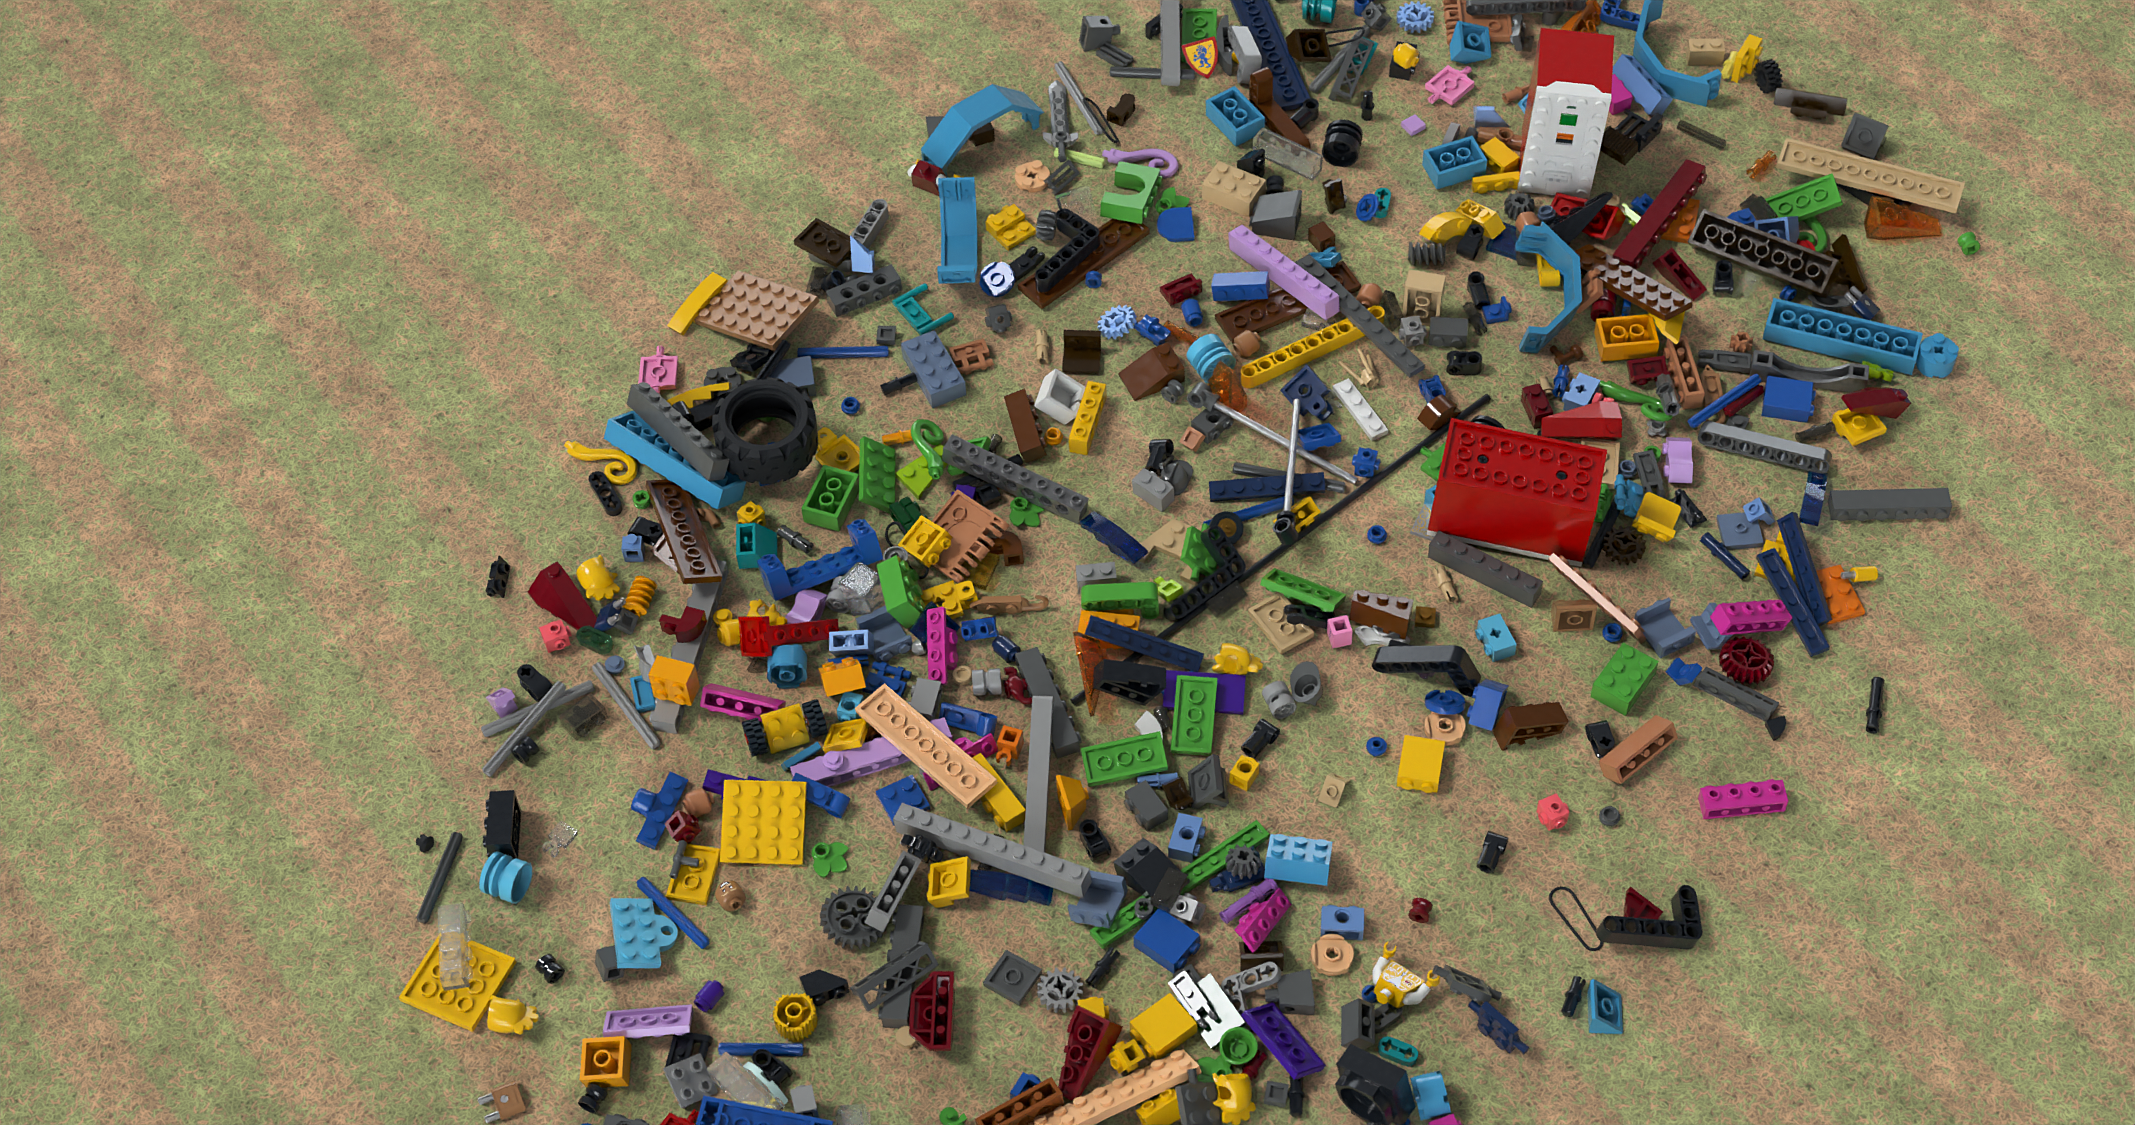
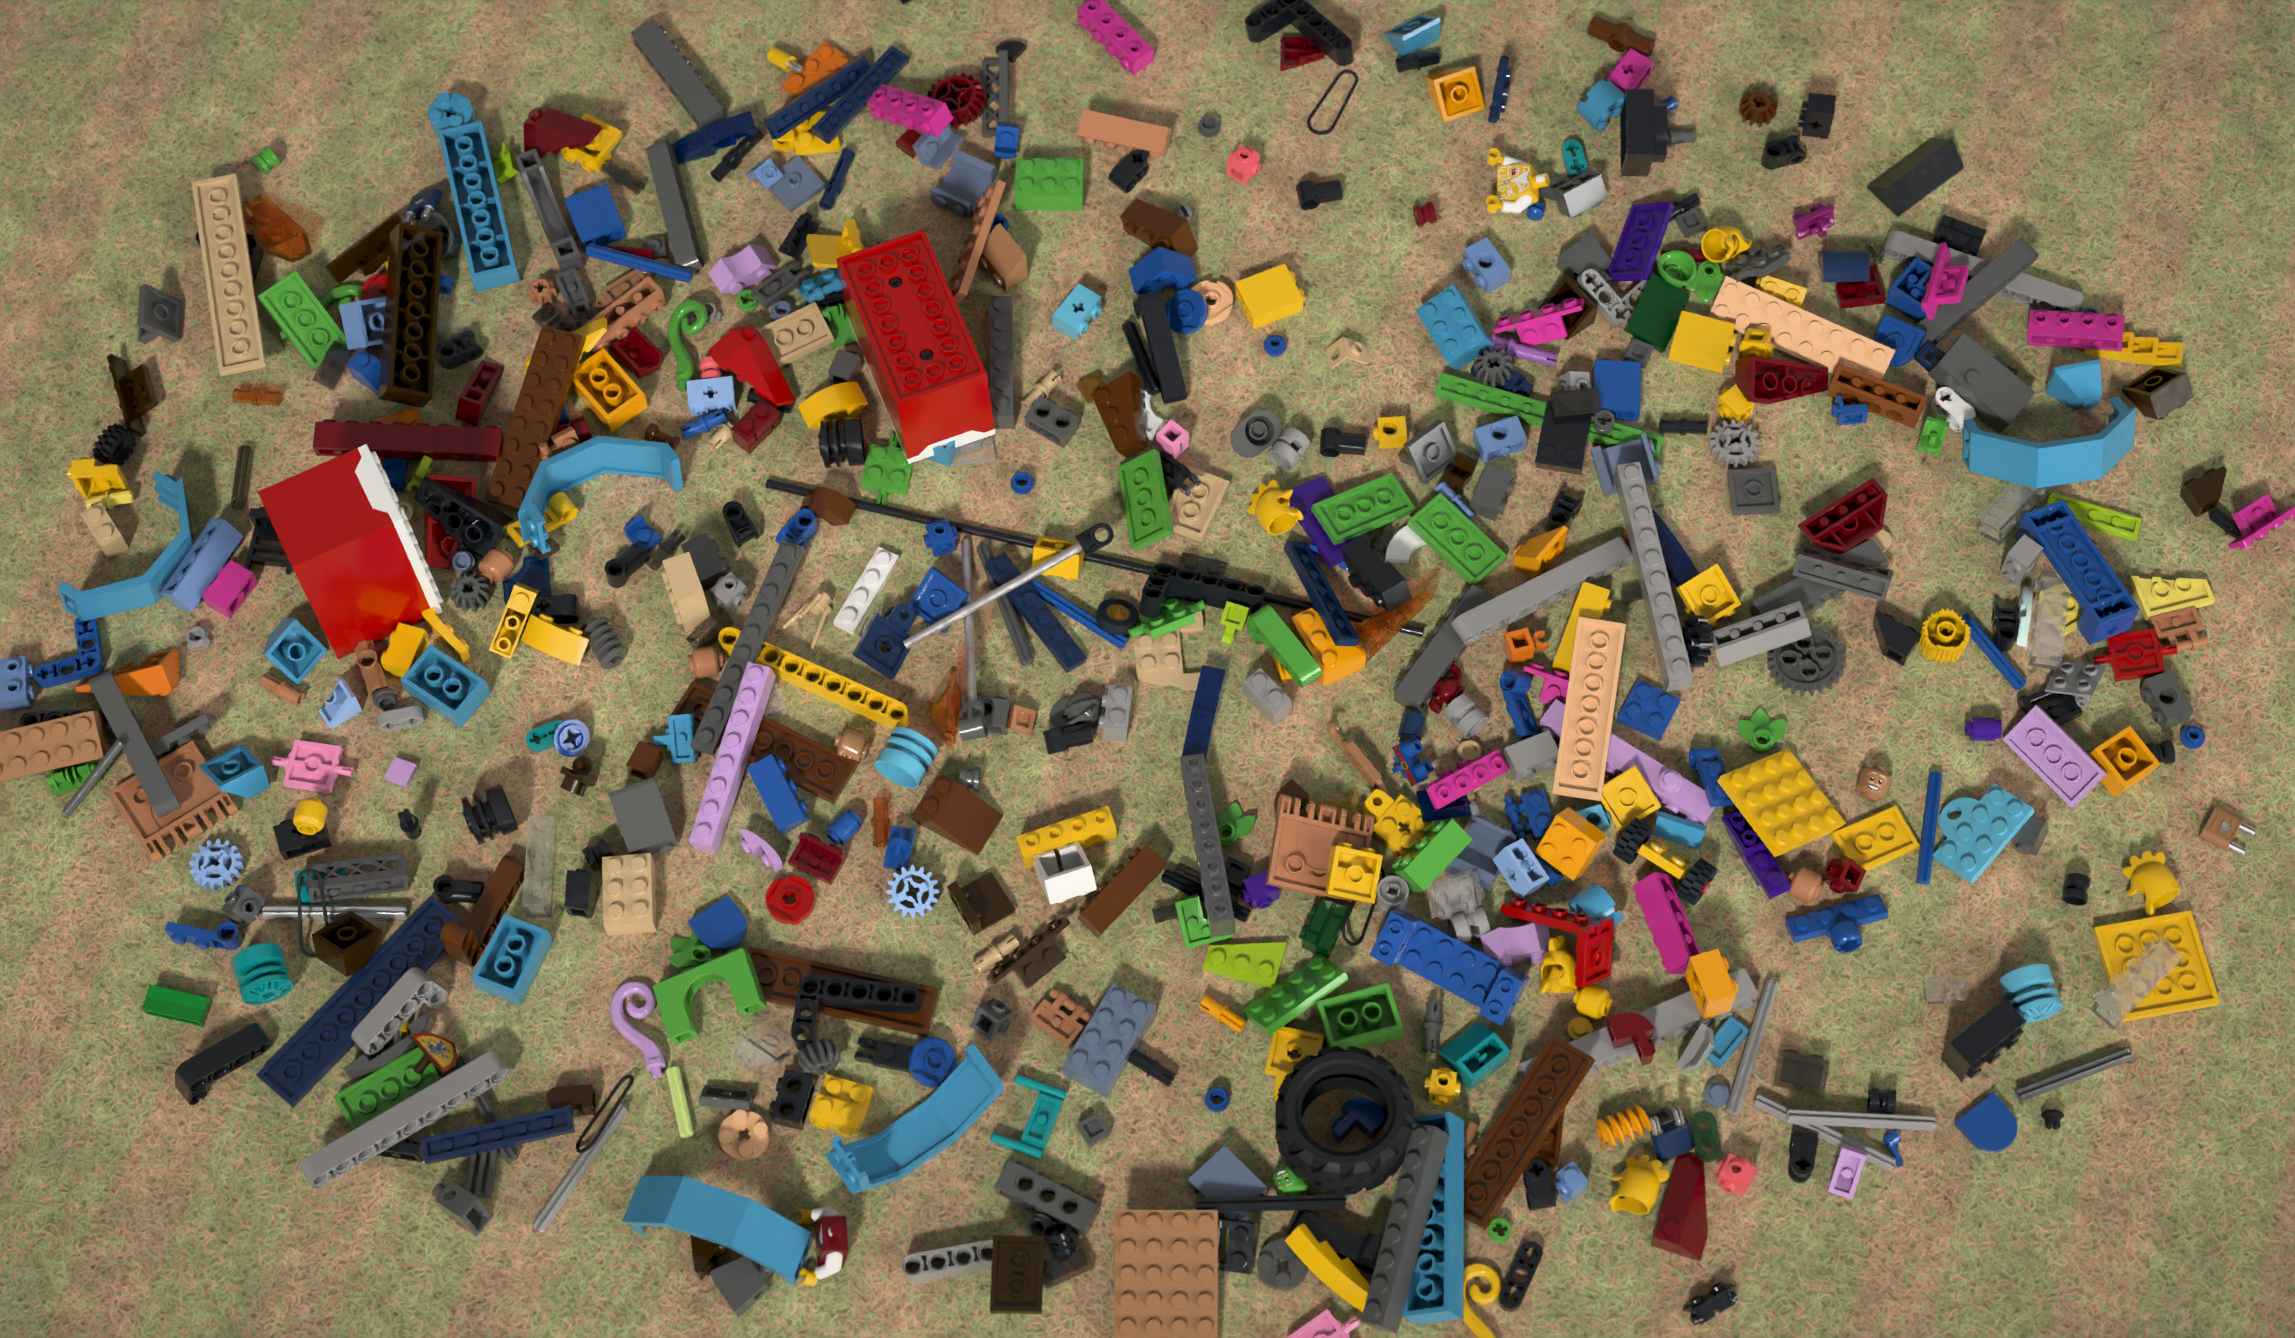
camera: 125 degrees left, 10 degrees up
dark grey piece [670,840,699,879] -> none
blue axle [797,346,889,358] -> none
light blue slope [850,235,875,273] -> none
bright green plant [911,419,944,480] -> none
sword [1043,80,1078,162] -> none
light orange plate [1044,427,1063,446] -> none
blue bush [1085,271,1102,288] -> none
hinge [1168,970,1218,1029] -> none
light nougat plate [1311,934,1354,976] -> none
dark grey plate [1432,965,1502,1003] -> none
dark grey piece [1656,373,1681,416] -> none
none -> dark blue plate [421,1106,575,1165]
none -> clear smoke slope [531,302,579,332]
none -> black pin [710,127,764,182]
none -> lavender slope [739,829,783,872]
none -> red plate [766,875,815,925]
none -> black brick [769,1070,816,1130]
none -> dark brown bracket [986,918,1070,988]
none -> dark grey brick [1024,396,1079,448]
none -> light grey hinge [1174,204,1192,223]
none -> light orange slope [1425,66,1485,122]
none -> blue hand [1883,1130,1903,1168]
none -> blue tile [1954,1092,2017,1152]

